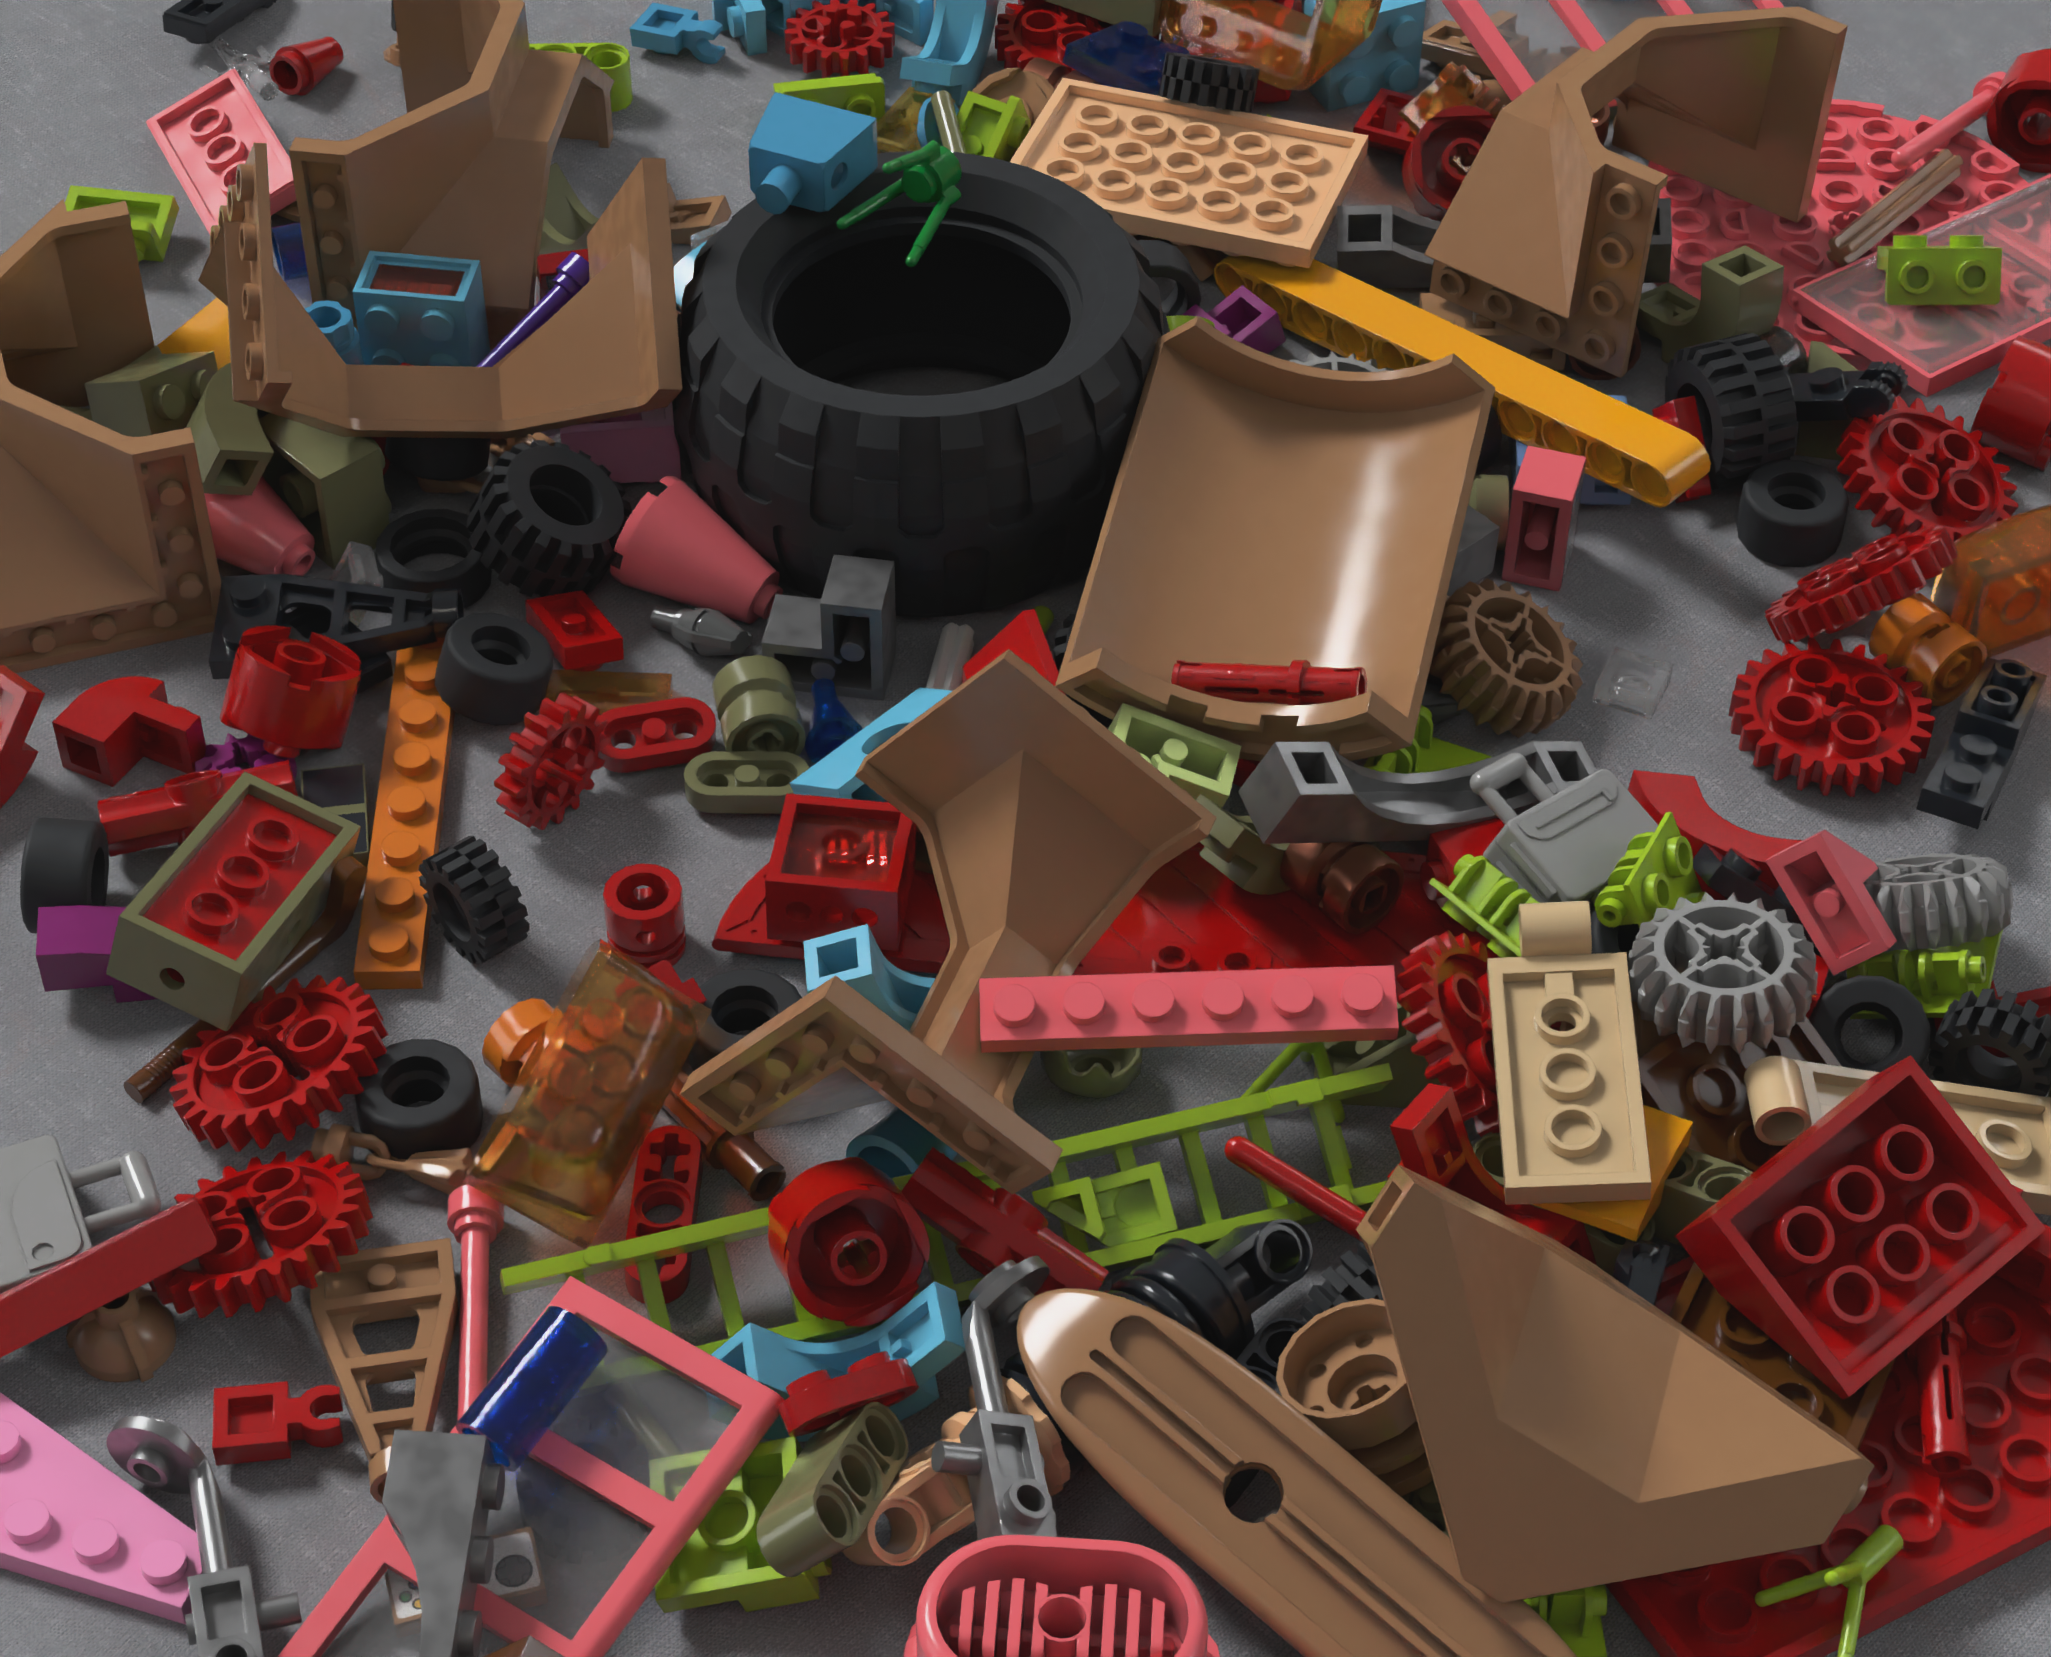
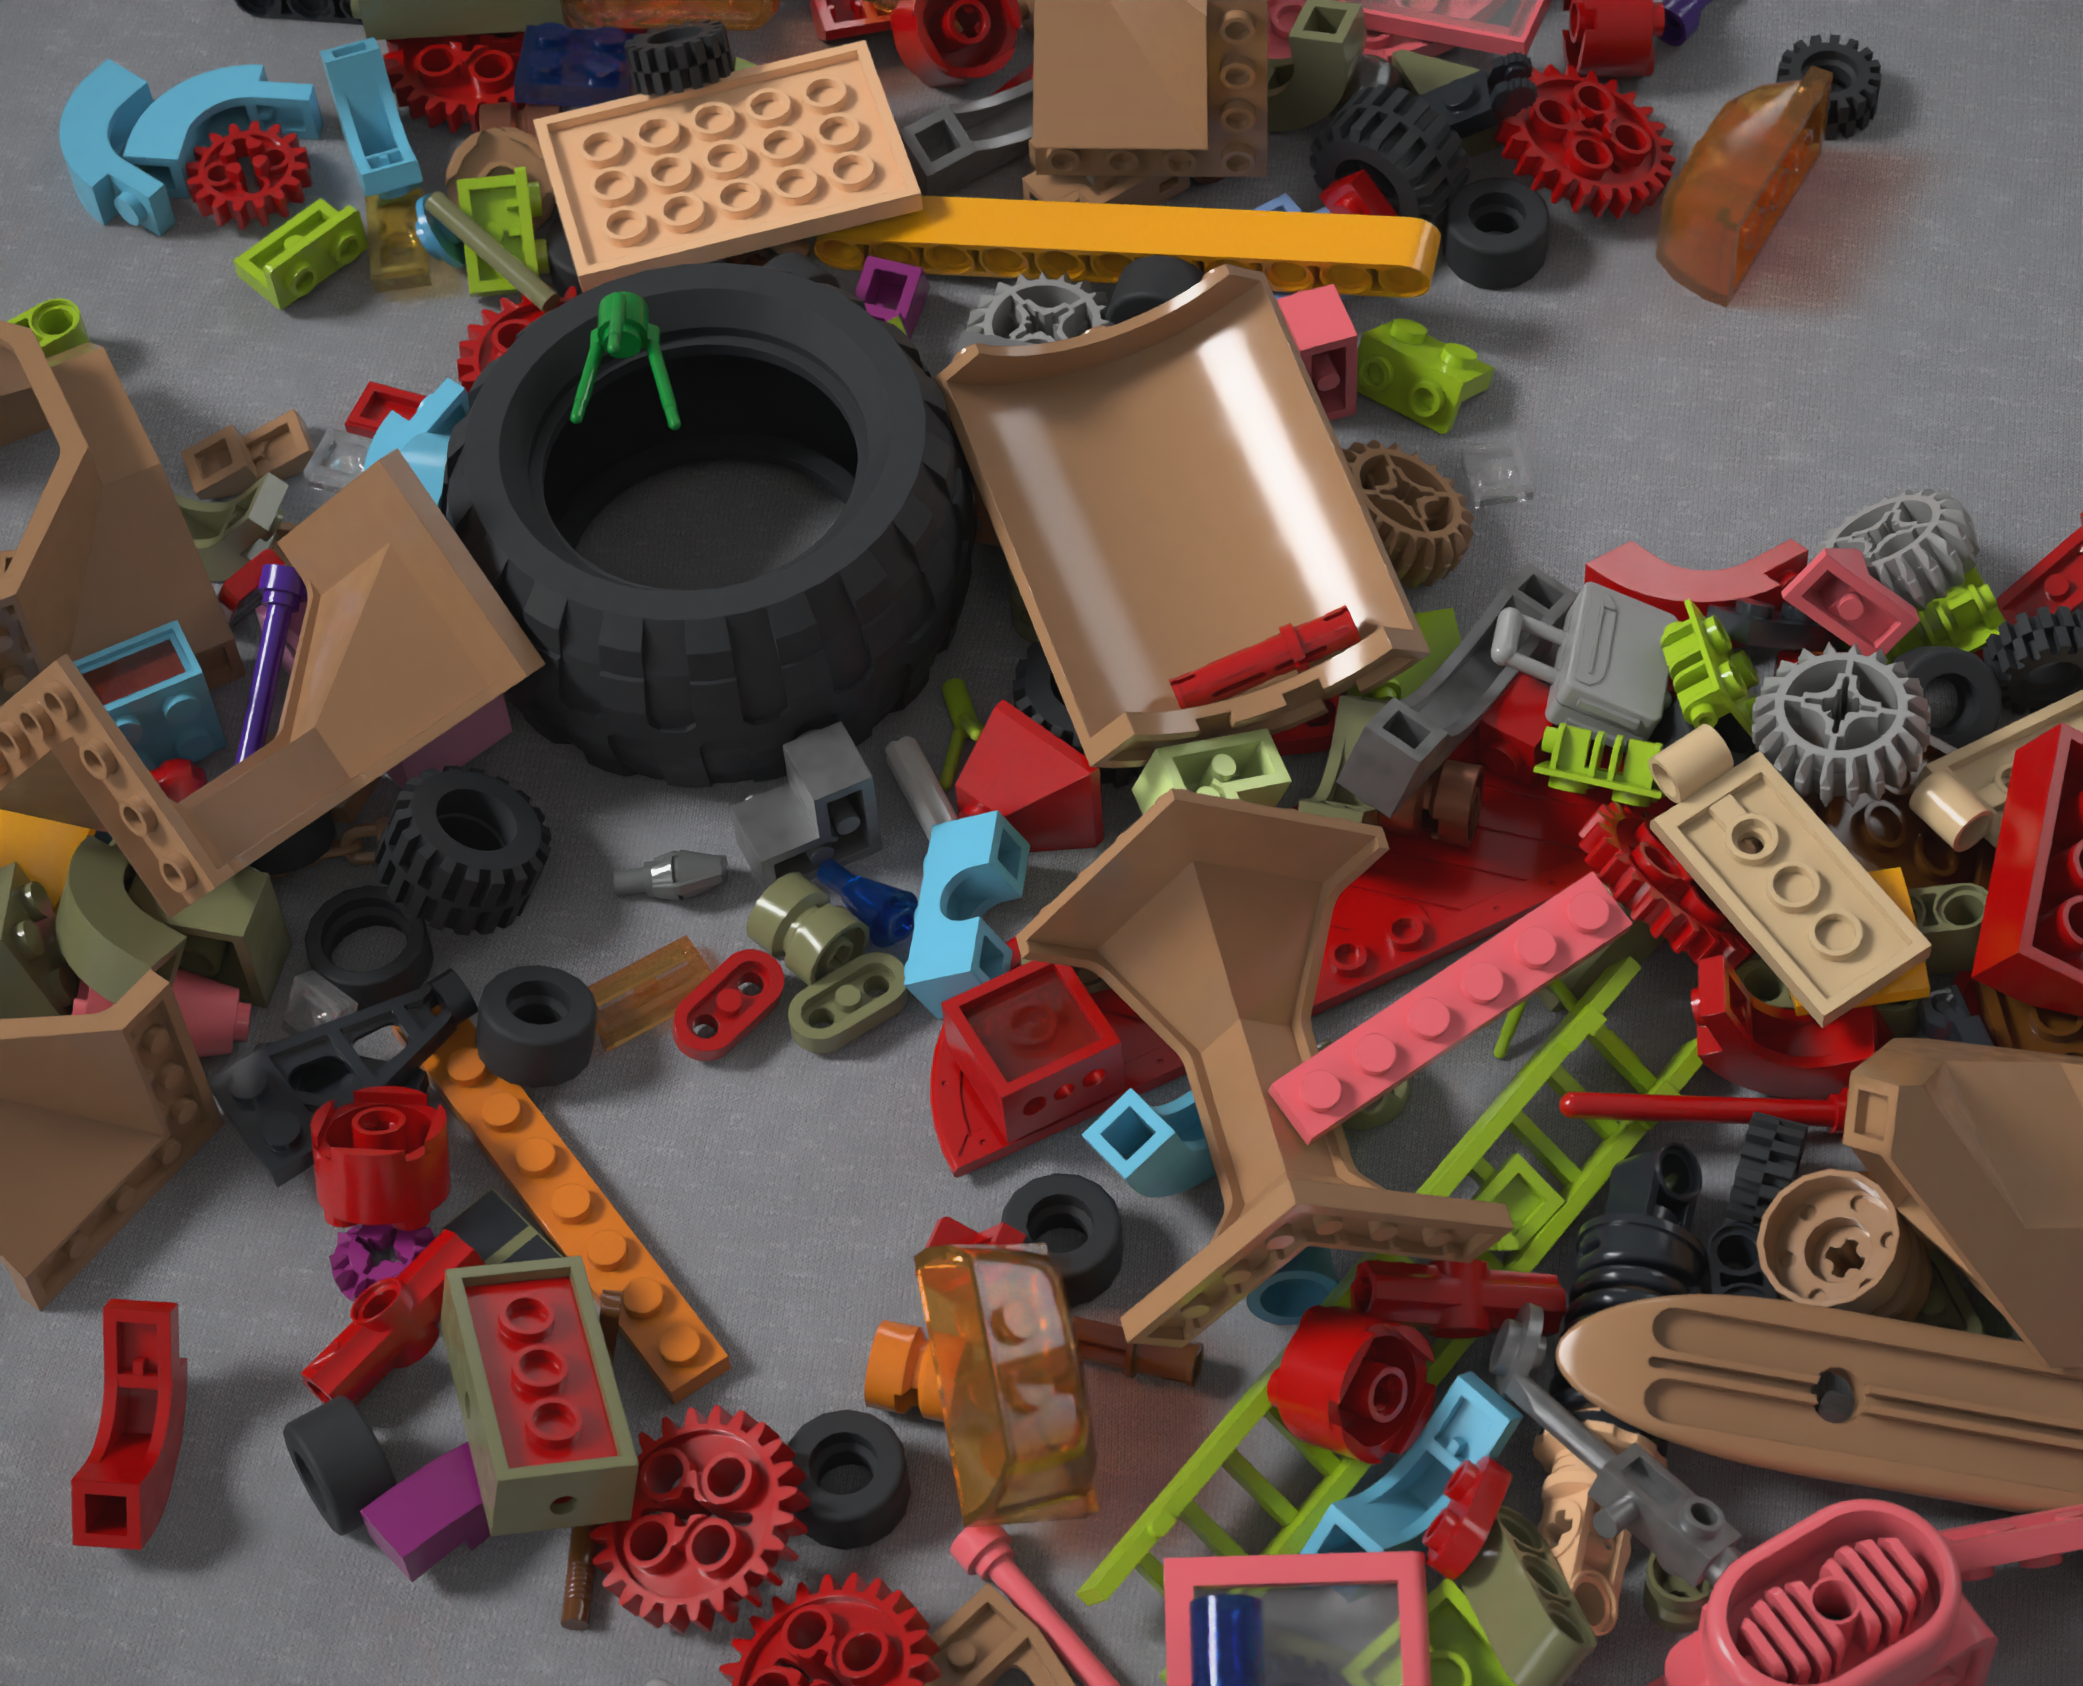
camera: 30 degrees left, 10 degrees up
red brick [52,676,206,787] -> none
medium nougat piece [311,1123,481,1195] -> none
black tyre [419,836,530,965] -> none
red gear [494,693,609,830] -> none
red plate [525,590,624,672] -> none
red piece [603,863,687,973] -> none
coral cone [610,476,783,624] -> none
red beam [624,1125,703,1304] -> none
dark azure plate [629,3,726,64] -> none
dark azure torso [748,92,878,214] -> none
red gear [1728,638,1935,797] -> none
red gear [1764,525,1959,643] -> none
orange wheel [1868,593,1987,706] -> none
black slope [1916,657,2047,829] -> none
none -> lime bracket [1357,318,1495,434]

